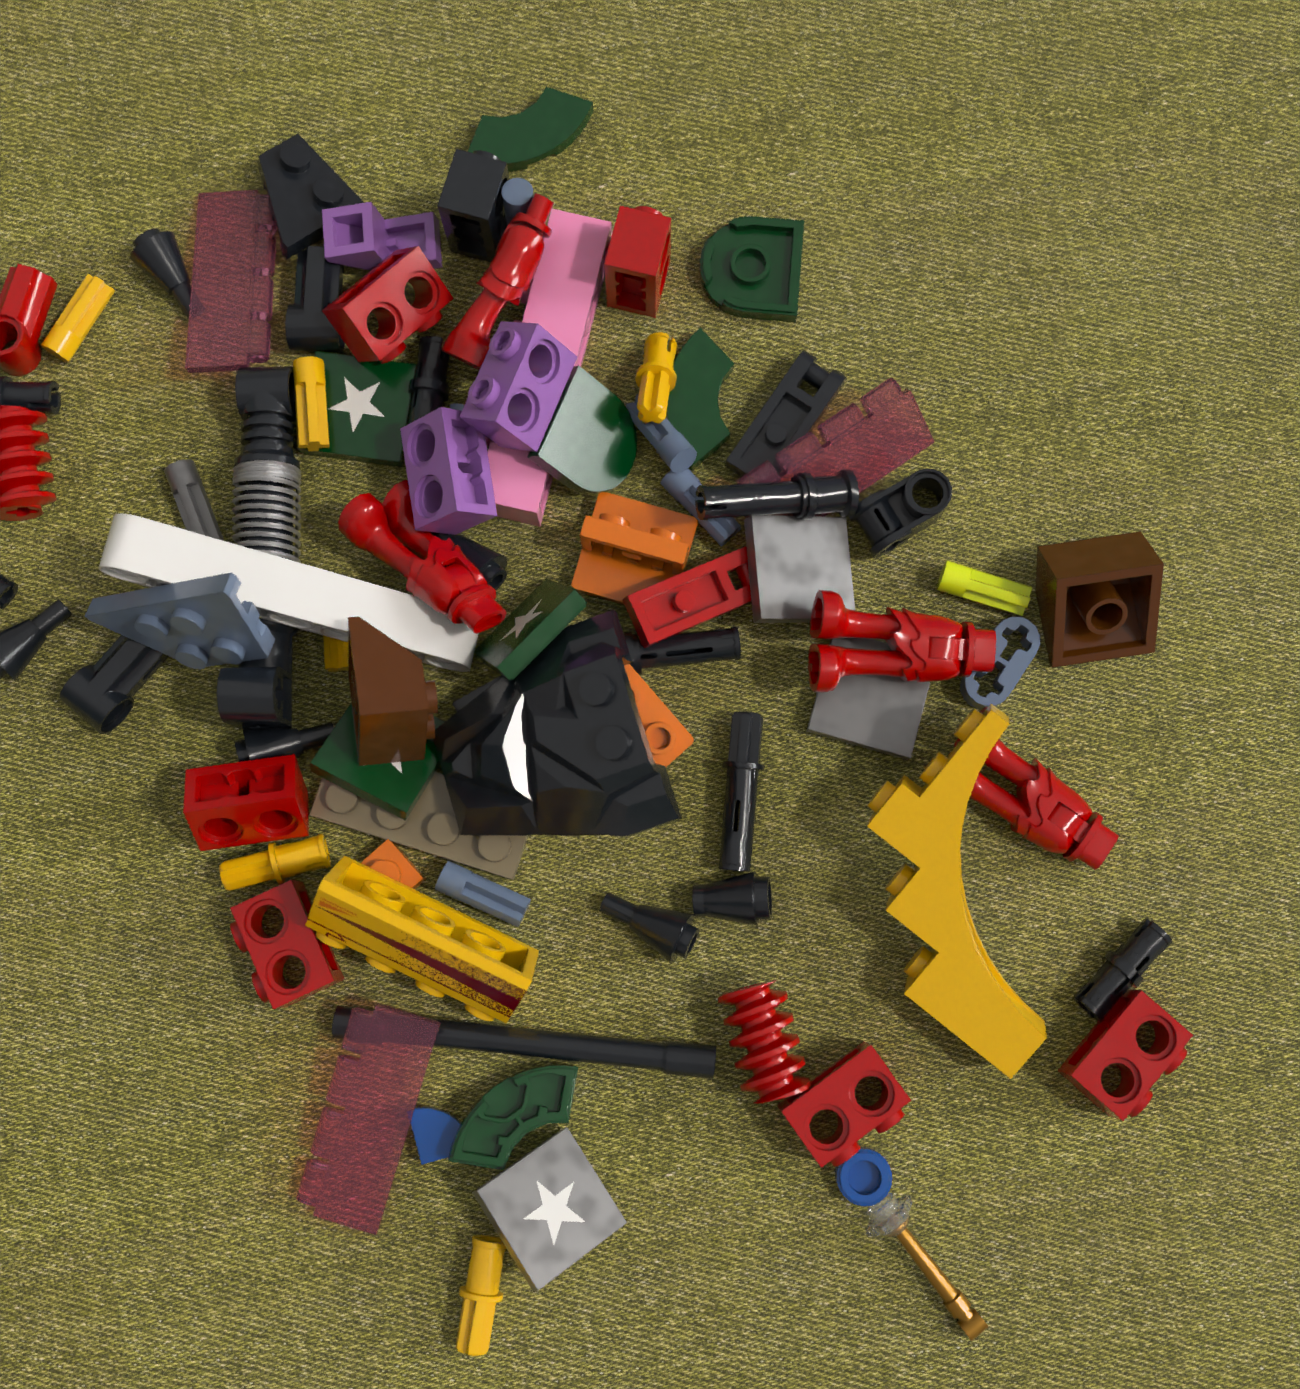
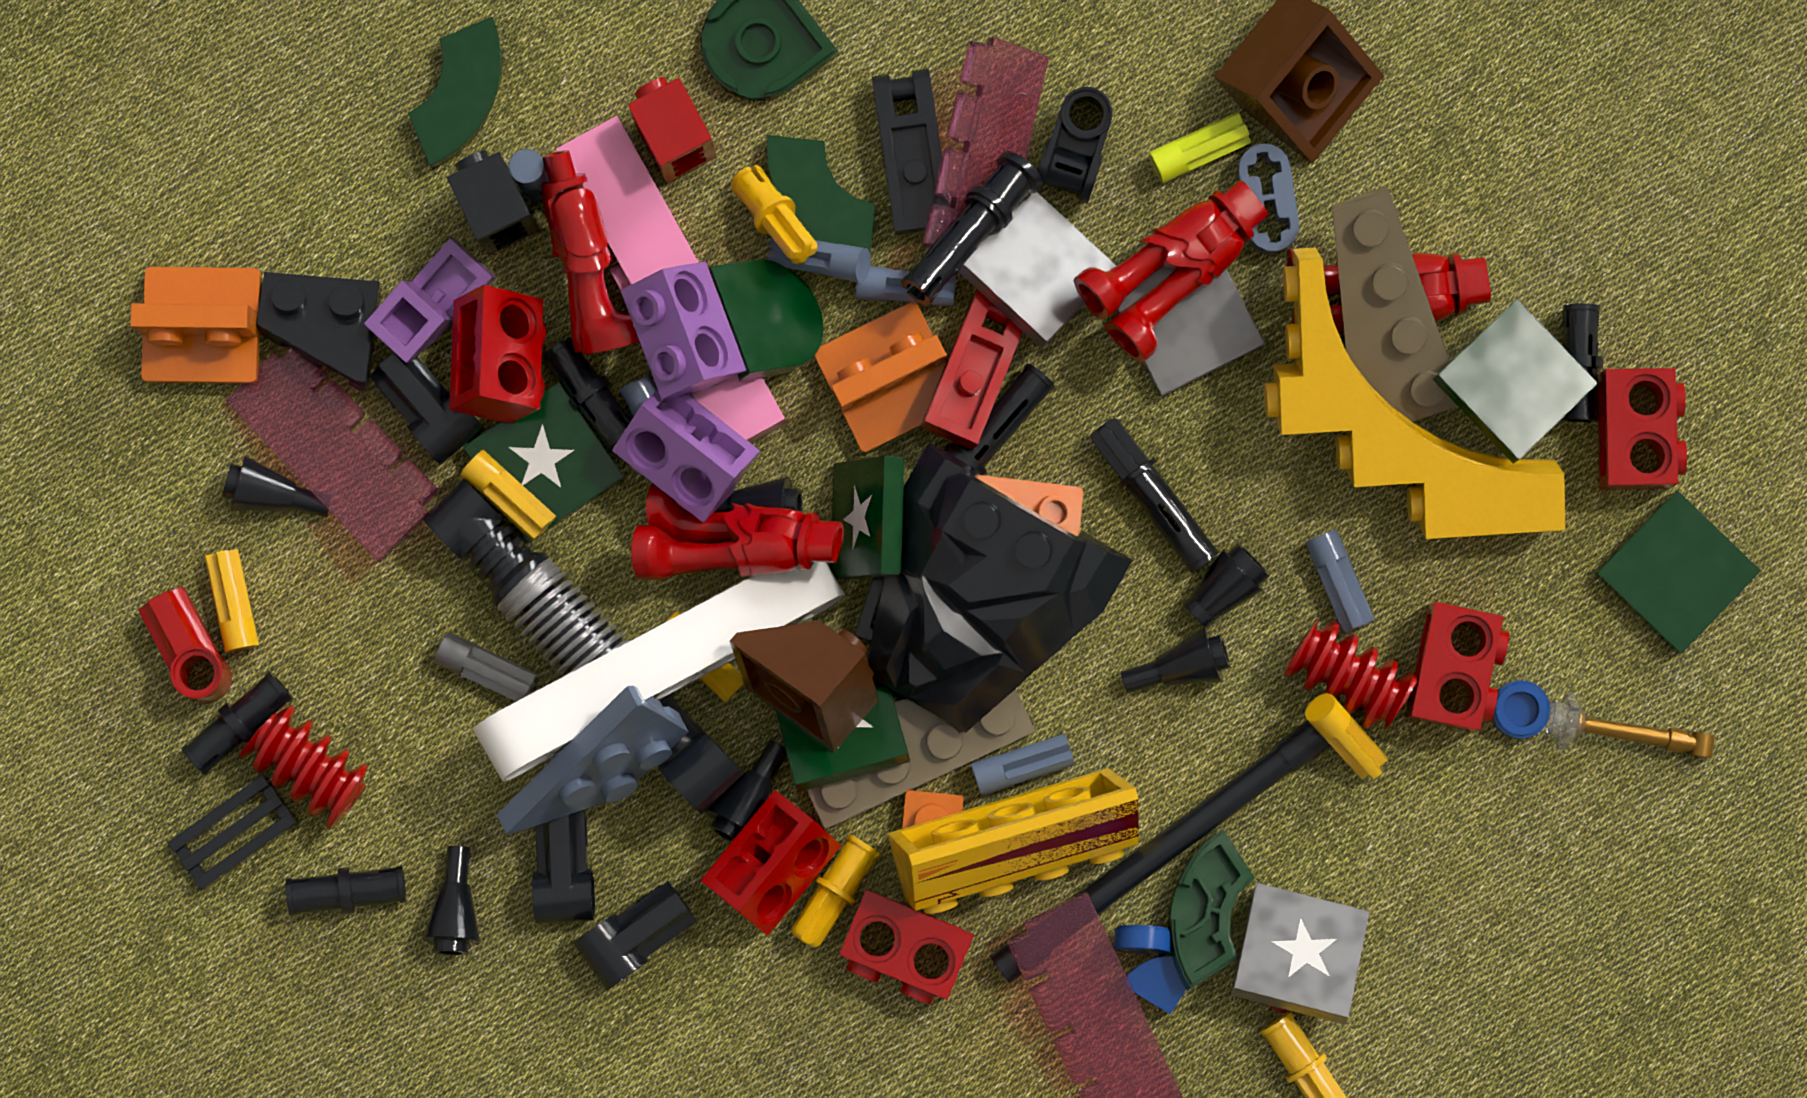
camera: 45 degrees left, 5 degrees up
none -> orange bracket [130,267,262,384]
none -> black piece [573,881,697,991]
none -> blue tile [1113,925,1171,954]
none -> sand blue piece [1305,529,1375,633]
none -> yellow piece [1305,693,1388,780]
none -> dark tan wing [1332,186,1458,422]
none -> tile [1432,299,1598,464]
none -> dark green tile [1595,490,1761,654]

